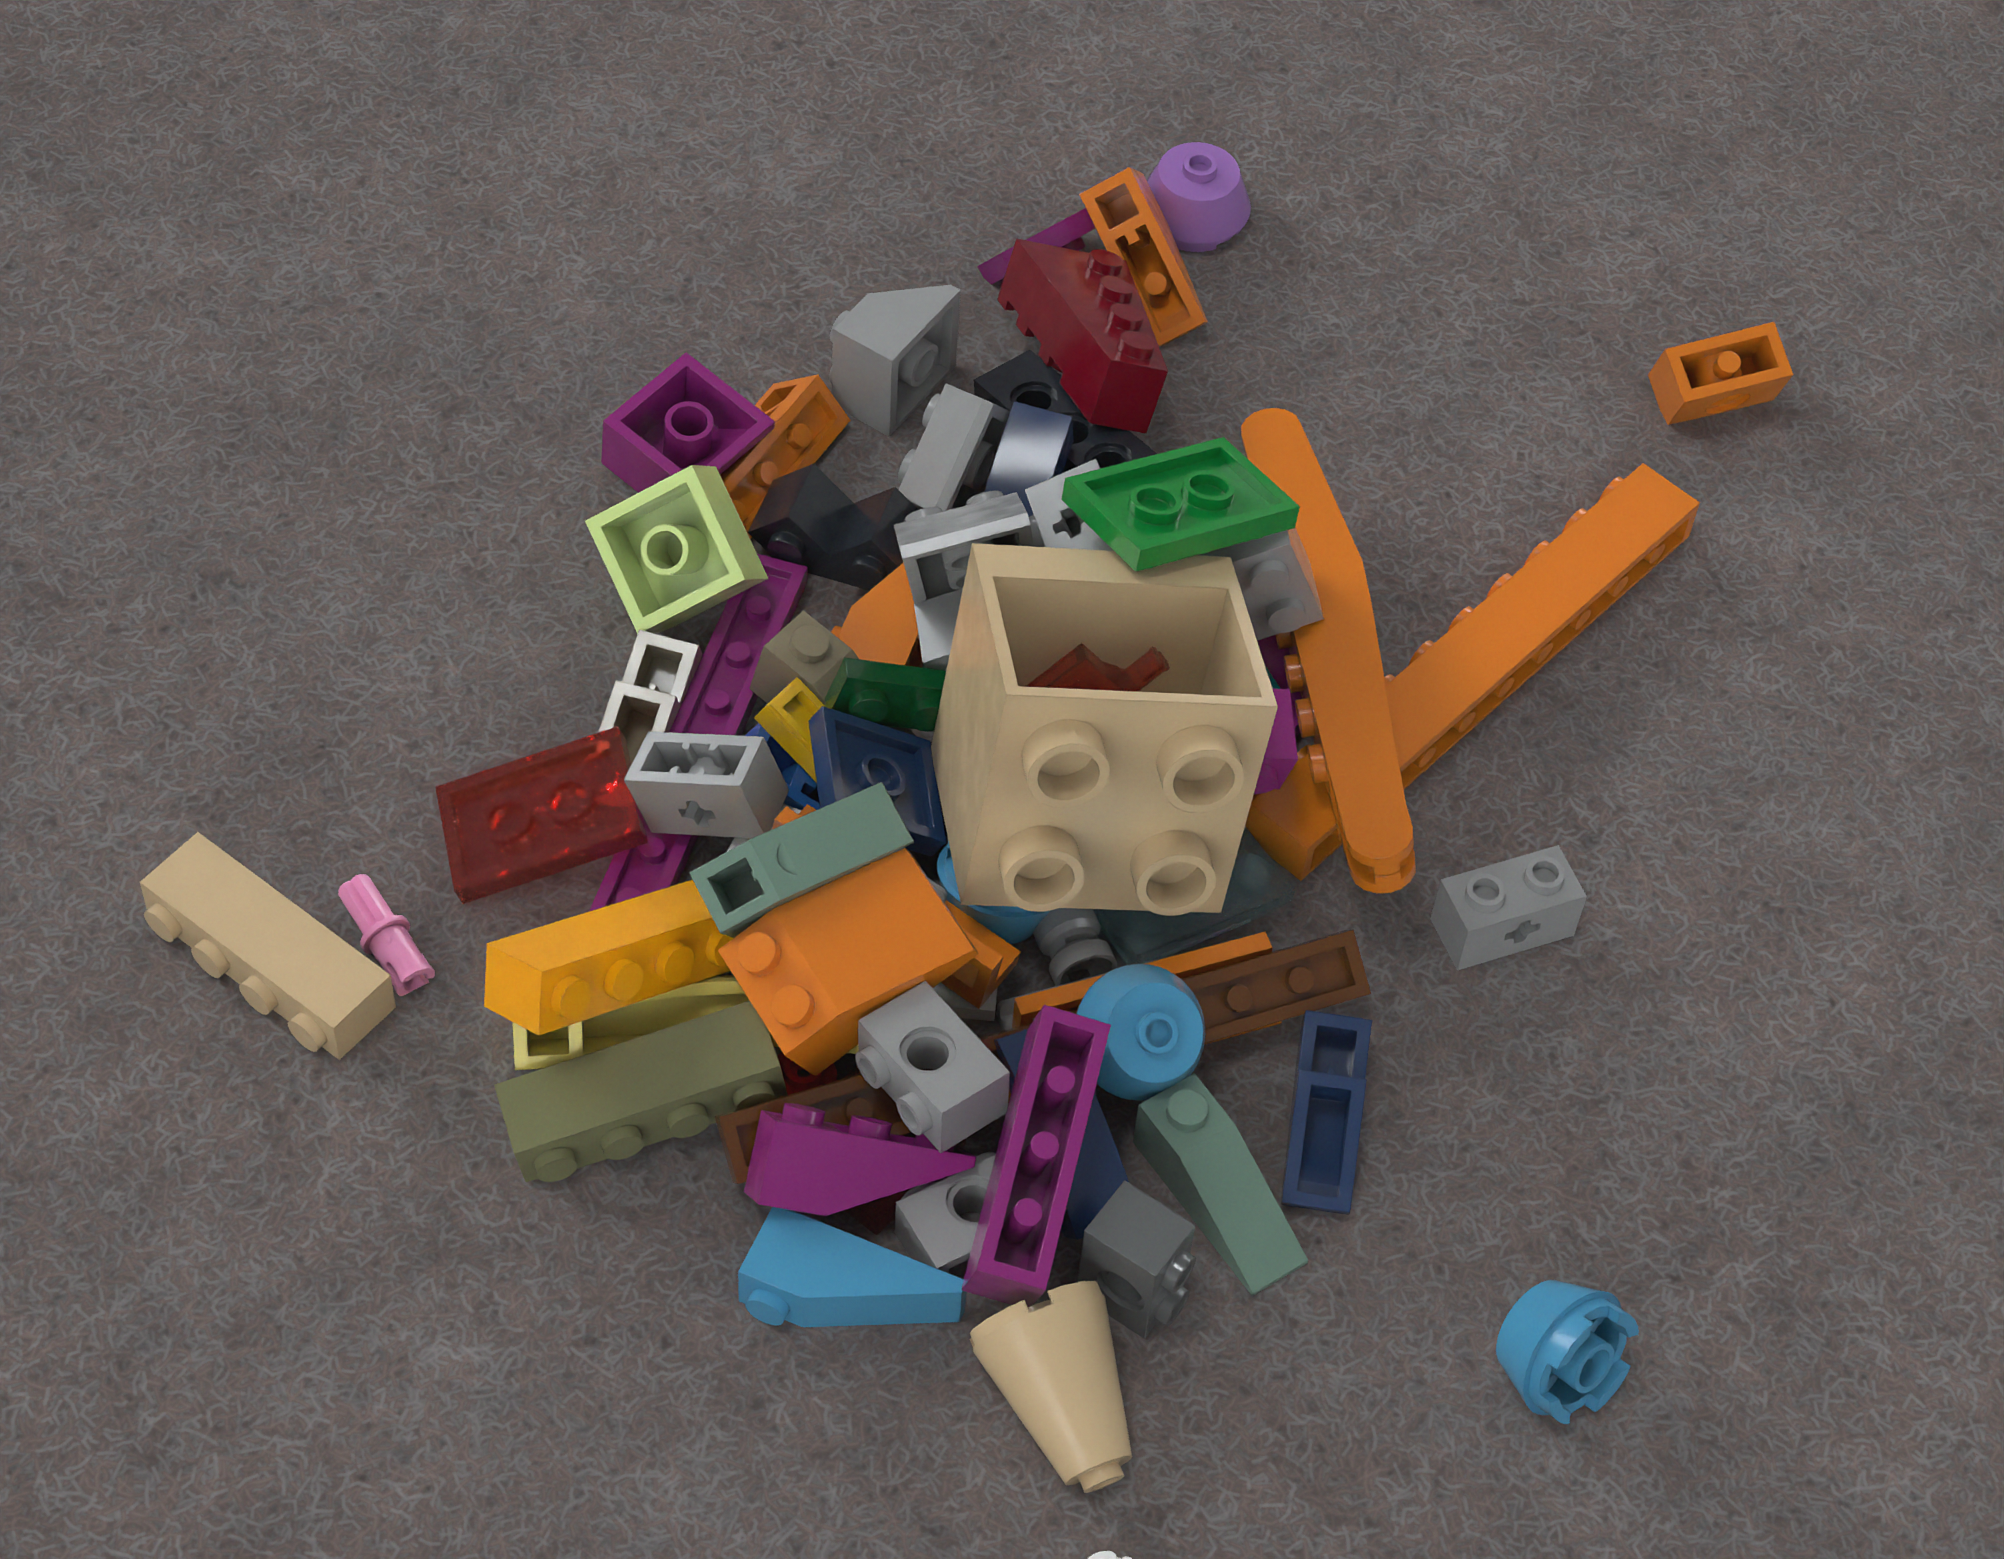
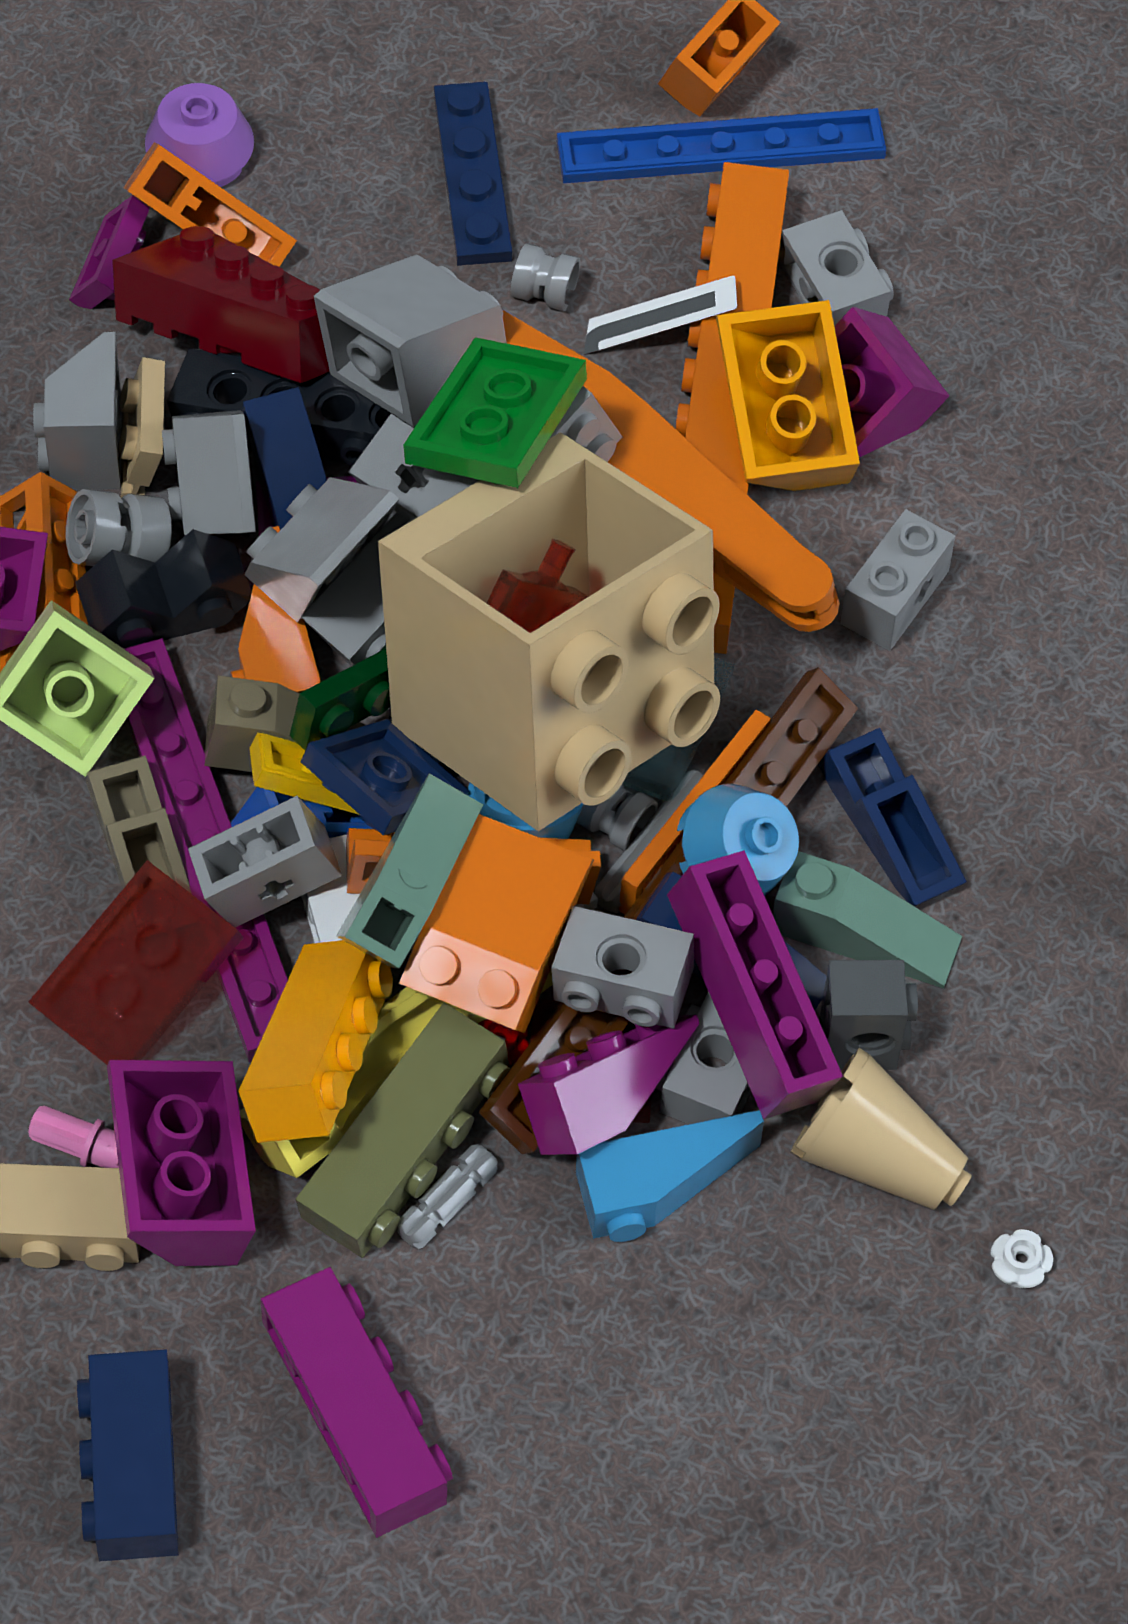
camera: 35 degrees left, 5 degrees up
none -> light grey wheel [66,489,172,566]
none -> dark blue brick [77,1349,179,1562]
none -> magenta slope [107,1060,256,1266]
none -> tan plate [119,357,165,498]
none -> magenta brick [260,1267,453,1538]
none -> light grey slope [314,254,507,427]
none -> light grey axle [397,1144,498,1249]
none -> dark blue plate [434,82,512,266]
none -> light grey wheel [510,243,581,311]
none -> blue tile [556,108,886,184]
none -> sticker [584,276,737,355]
none -> light orange slope [716,300,860,491]
none -> light grey brick [779,210,894,326]
none -> magenta slope [834,307,950,458]

